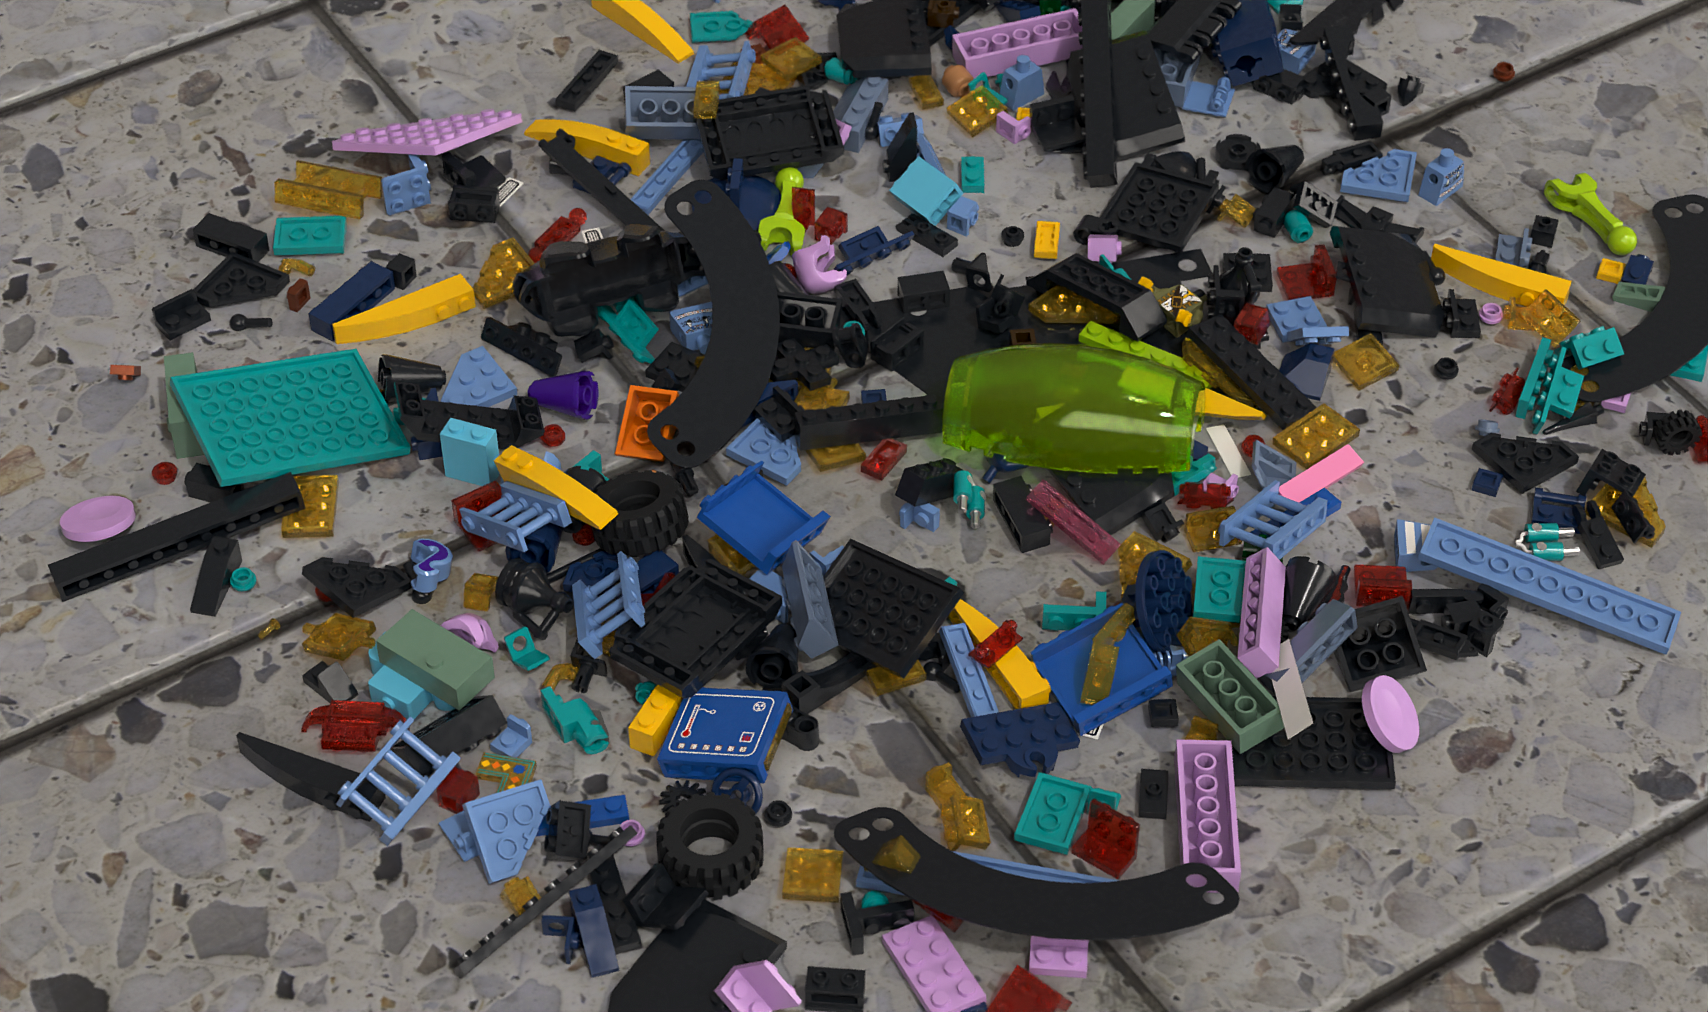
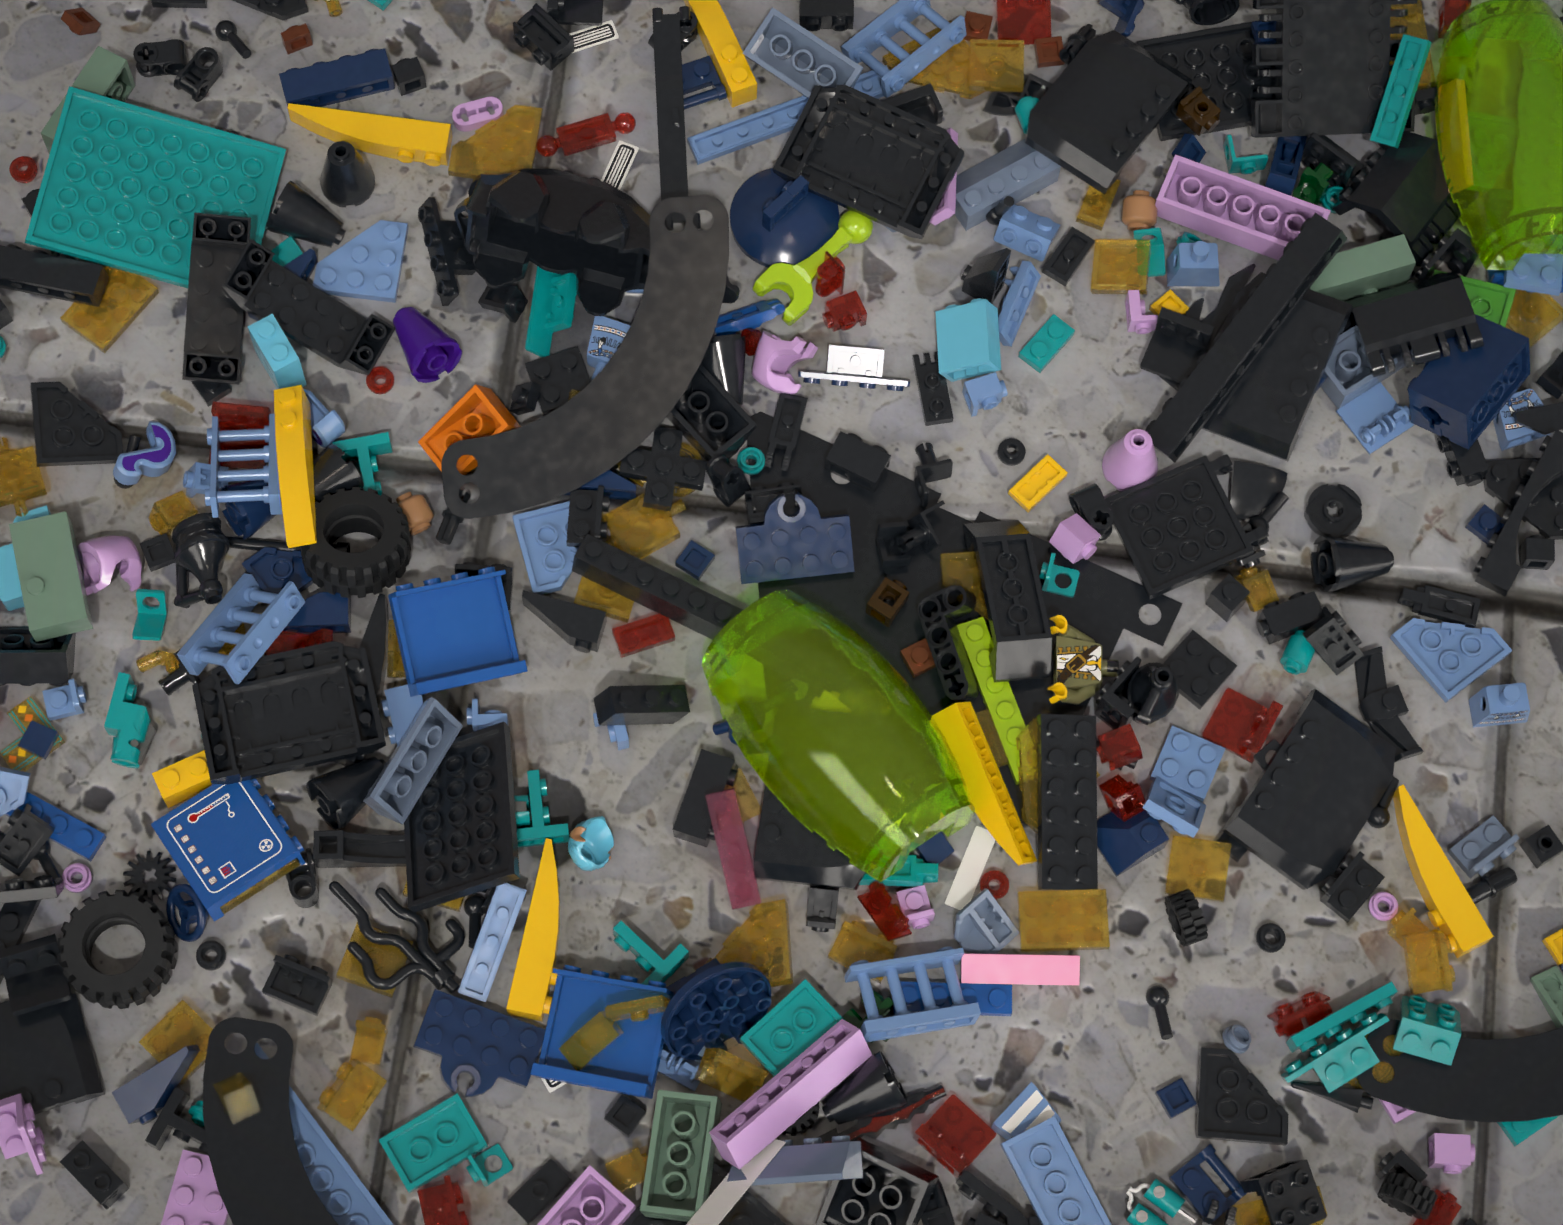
camera: 35 degrees right, 25 degrees up
clear yellow plate [693,81,720,118] -> none
teal piece [953,470,986,529] -> none
clear red hinge [968,619,1023,669] -> none
none -> dark blue tile [18,720,59,760]
none -> dark blue slope [112,1045,200,1125]
none -> black piece [133,39,188,77]
none -> black plate [139,533,175,572]
none -> black piece [174,47,223,102]
none -> black slope [182,212,251,385]
none -> medium blue bracket [183,462,229,498]
none -> black plate [191,381,232,407]
none -> black bracket [262,954,332,1016]
none -> black cone [320,141,375,207]
none -> black plant [329,881,465,994]
none -> clear yellow plate [336,922,413,998]
none -> lavender beam [452,97,503,132]
none -> black slope [522,590,607,653]
none -> medium azure hair [568,816,614,871]
none -> dark blue plate [735,492,855,584]
none -> black beam [917,585,979,703]
none -> copper plate [1034,36,1065,68]
none -> black plate [1042,227,1095,287]
none -> black axle [1059,24,1096,64]
none -> clear red brick [1099,774,1145,822]
none -> lavender cone [1102,429,1158,492]
none -> black bar [1146,985,1173,1040]
none -> black tyre [1165,889,1208,947]
none -> black brick [1206,574,1250,622]
none -> teal bracket [1223,134,1268,175]
none -> lavender brick [1428,1133,1475,1174]
none -> dark blue plate [1465,504,1504,545]

